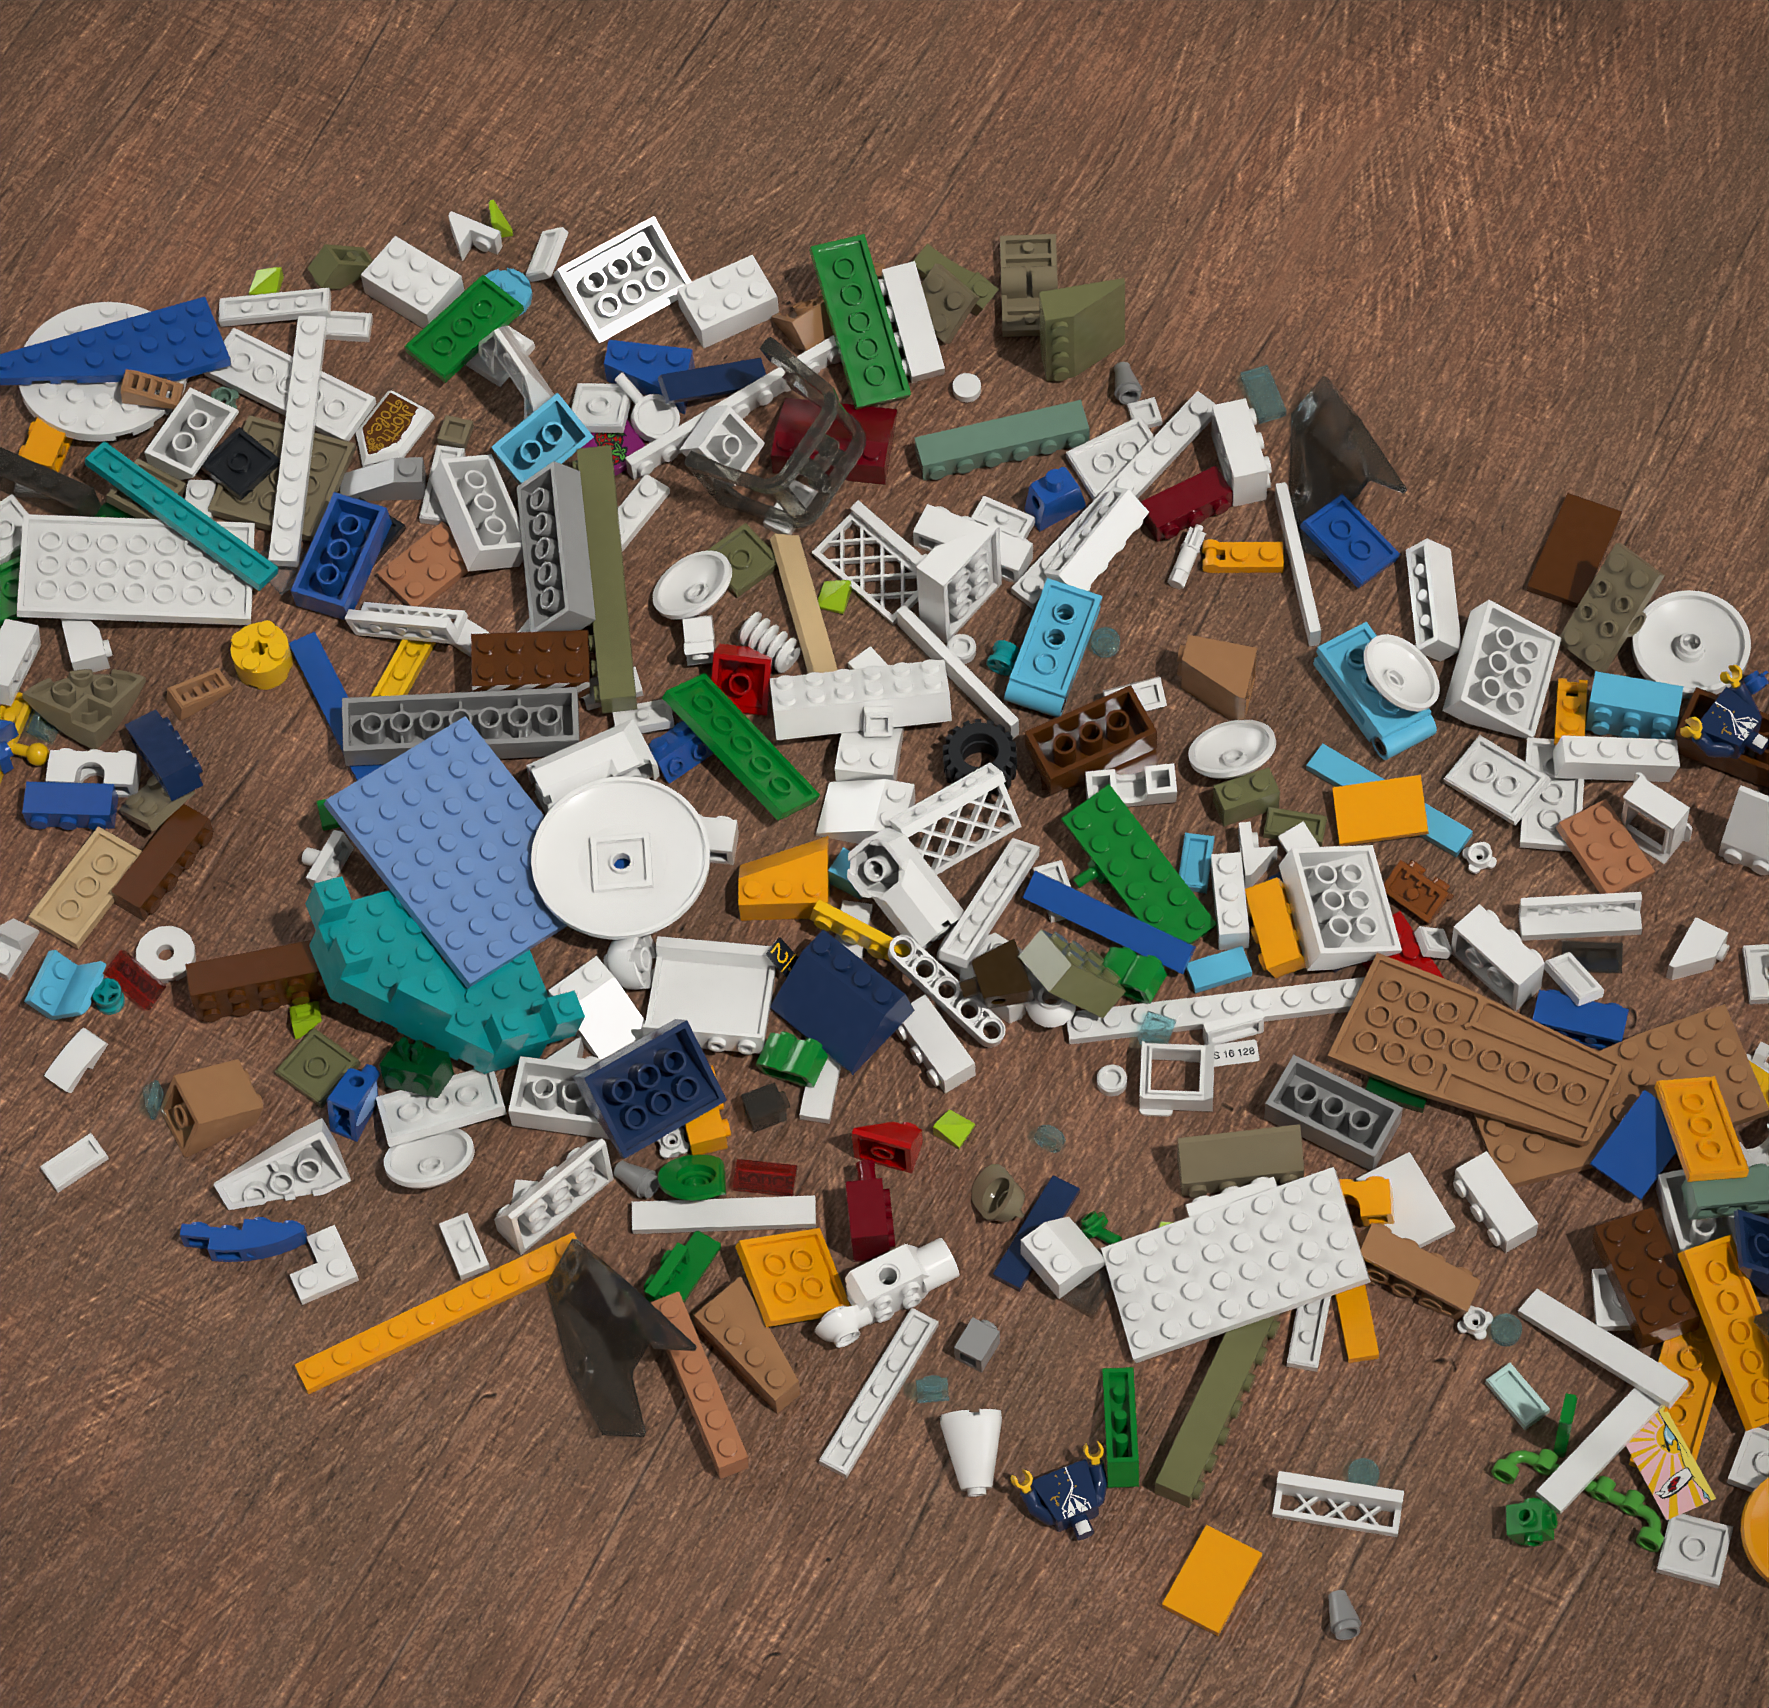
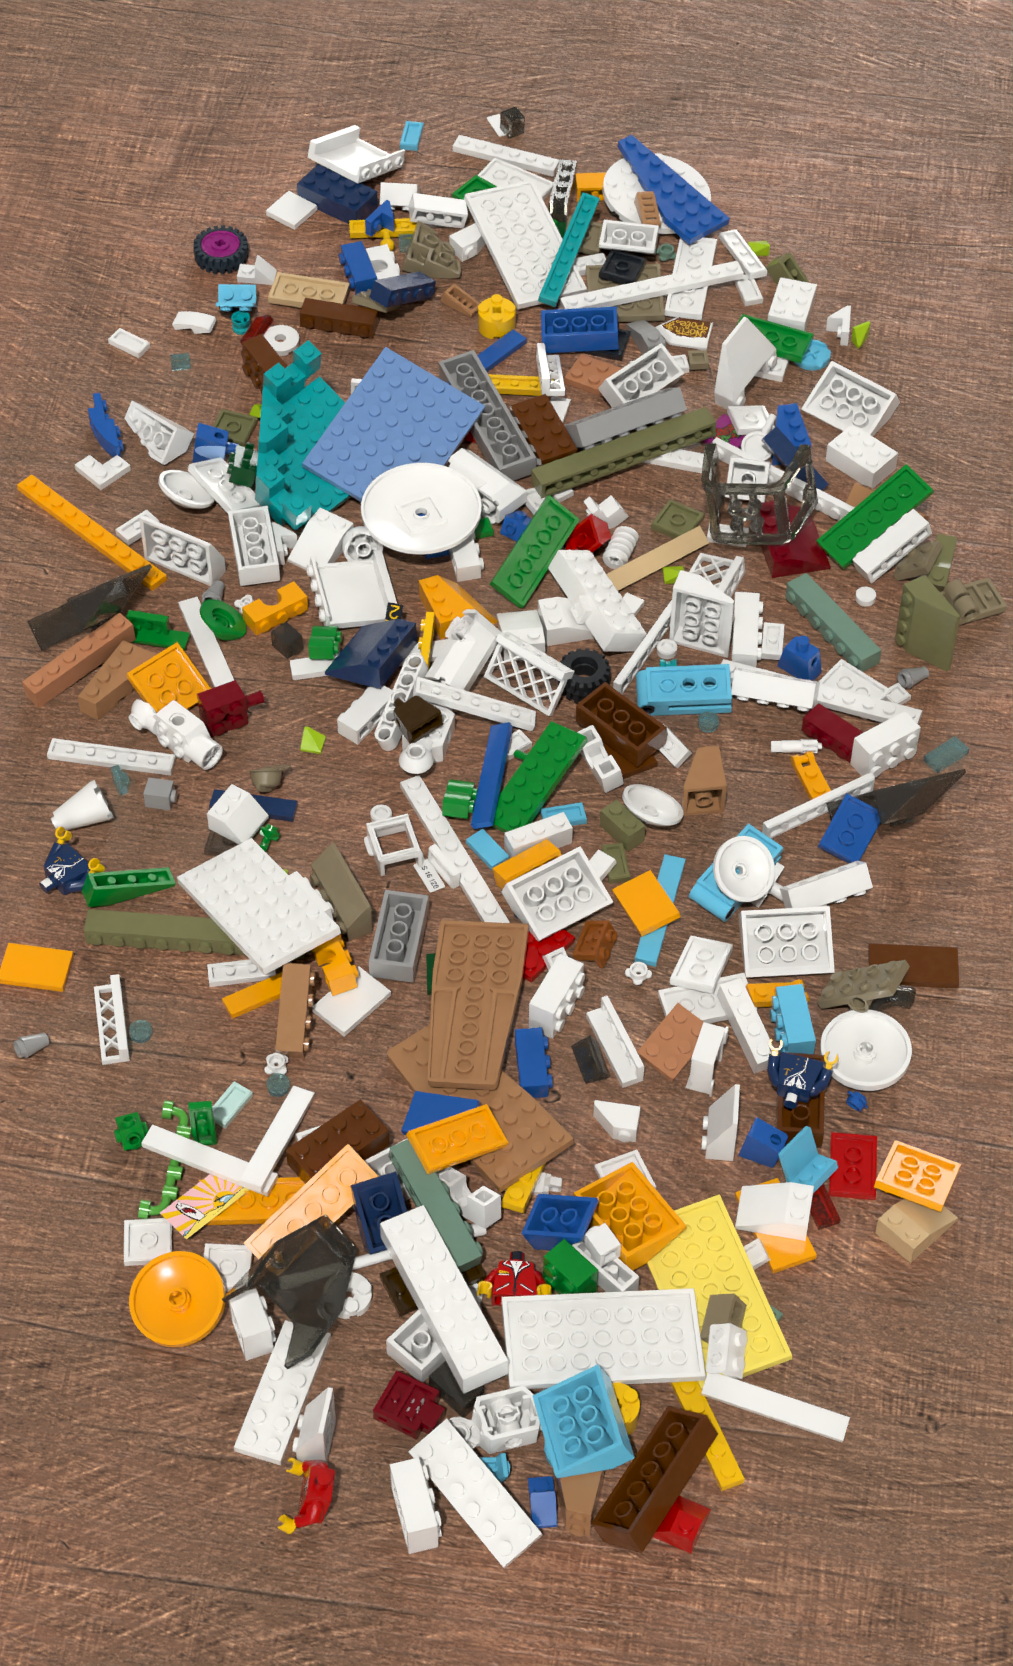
camera: 65 degrees right, 10 degrees down
medium nougat slope [160,1059,263,1157] -> none
medium azure slope [491,393,594,485] -> none
white tile [525,227,569,282] -> none
dark blue slope [573,1019,727,1159] -> none
white dish [653,551,732,619] -> none
clear red tile [732,1159,798,1196] -> none
red slope [852,1122,923,1174] -> none
olive brick [1018,929,1126,1018] -> none
clear light blue tile [1034,1125,1066,1153] -> none
clear light blue slope [1137,1011,1176,1045] -> none
white slope [1238,822,1278,889] -> none
white brick [1453,1151,1538,1253] -> none
white tile [1544,952,1604,1006] -> none

